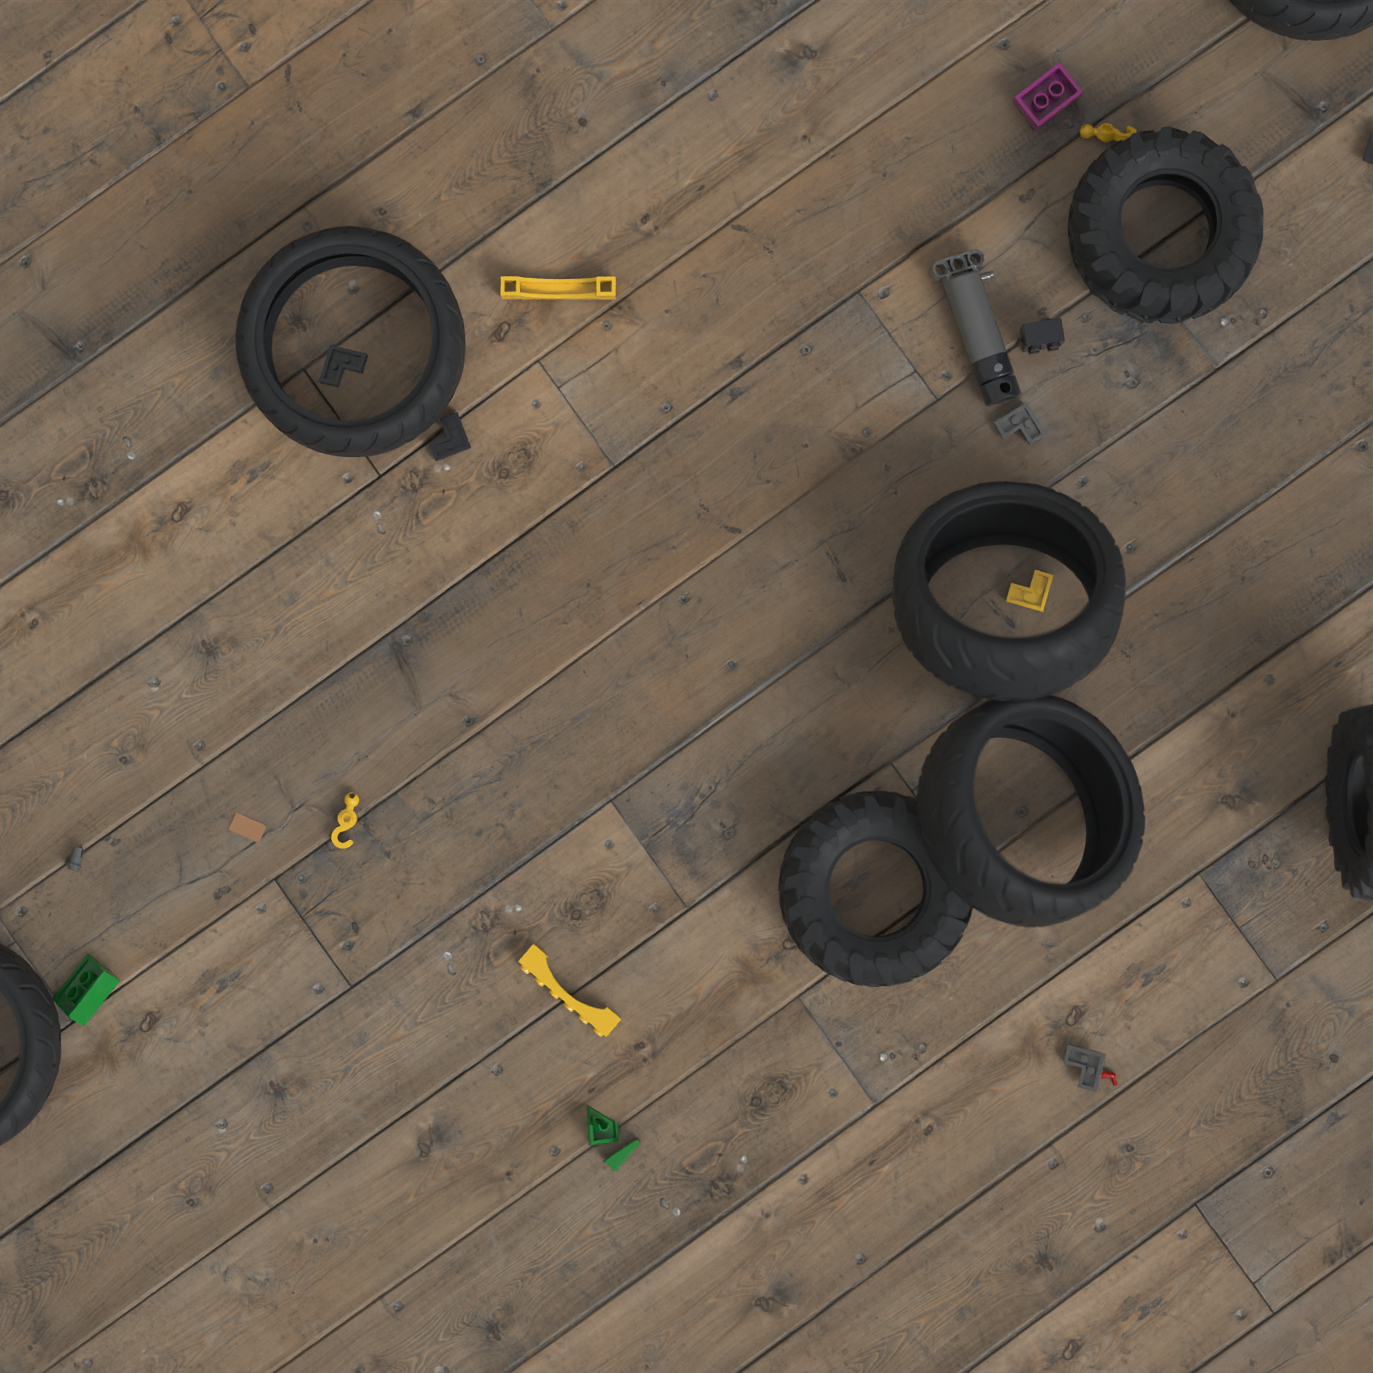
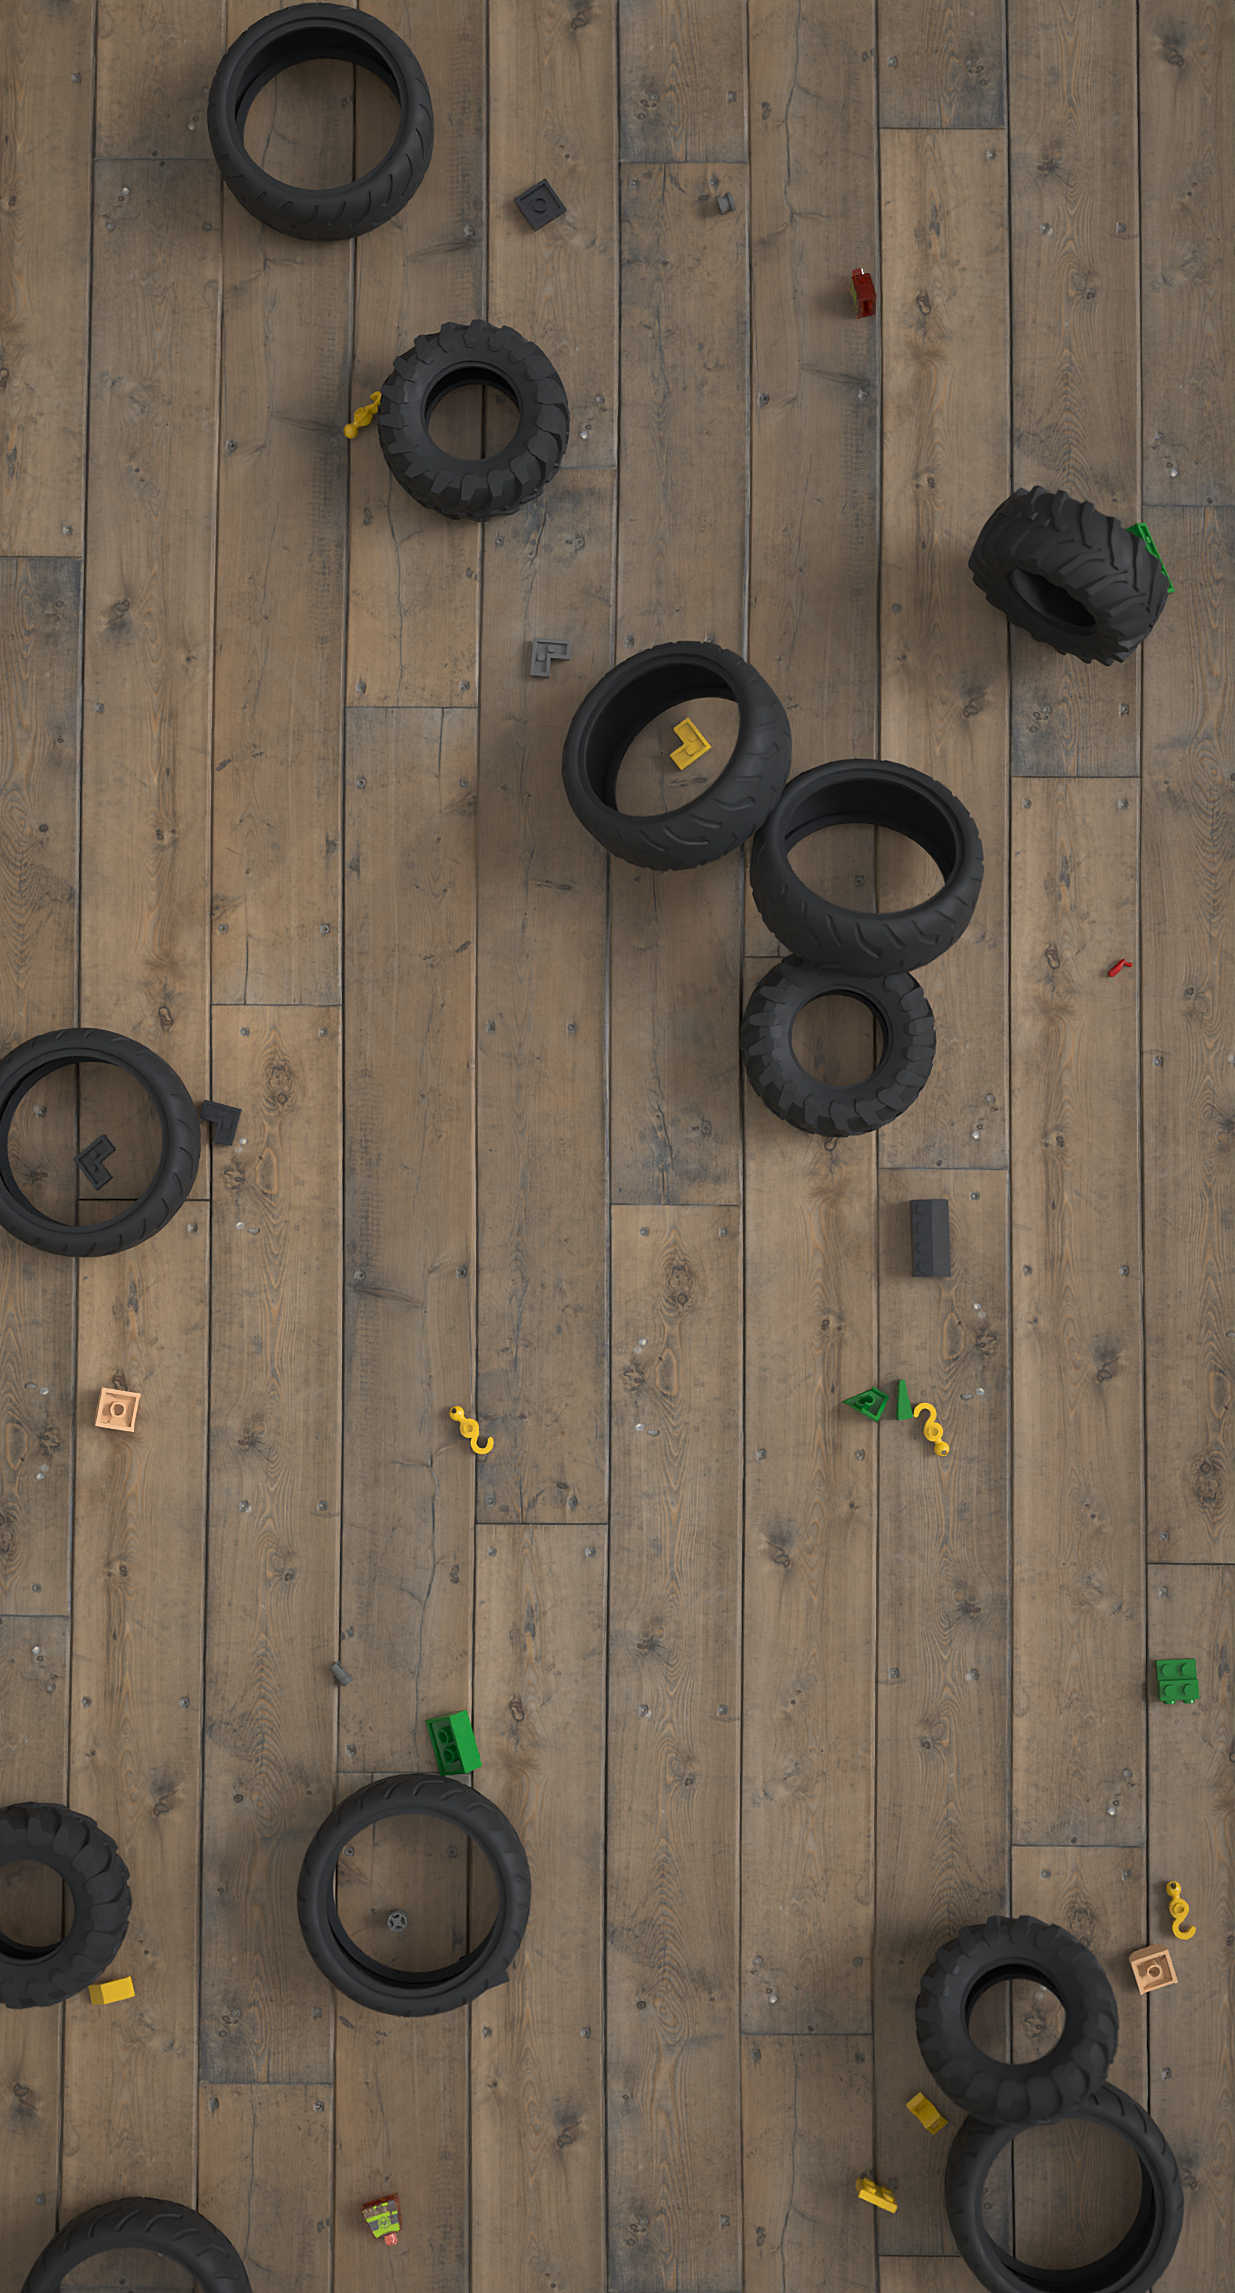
camera: 55 degrees left, 0 degrees up
medium nougat sticker [229,812,267,843] -> none
yellow arch [501,276,616,300] -> none
yellow arch [518,944,622,1037] -> none
dark grey piece [928,249,1022,407] -> none
magenta brick [1013,62,1083,131] -> none
black brick [1020,318,1065,354] -> none
dark grey plate [1064,1044,1106,1092] -> none
none -> light nougat slope [95,1387,141,1432]
none -> black slope [910,1199,951,1277]
none -> yellow piece [913,1402,949,1457]

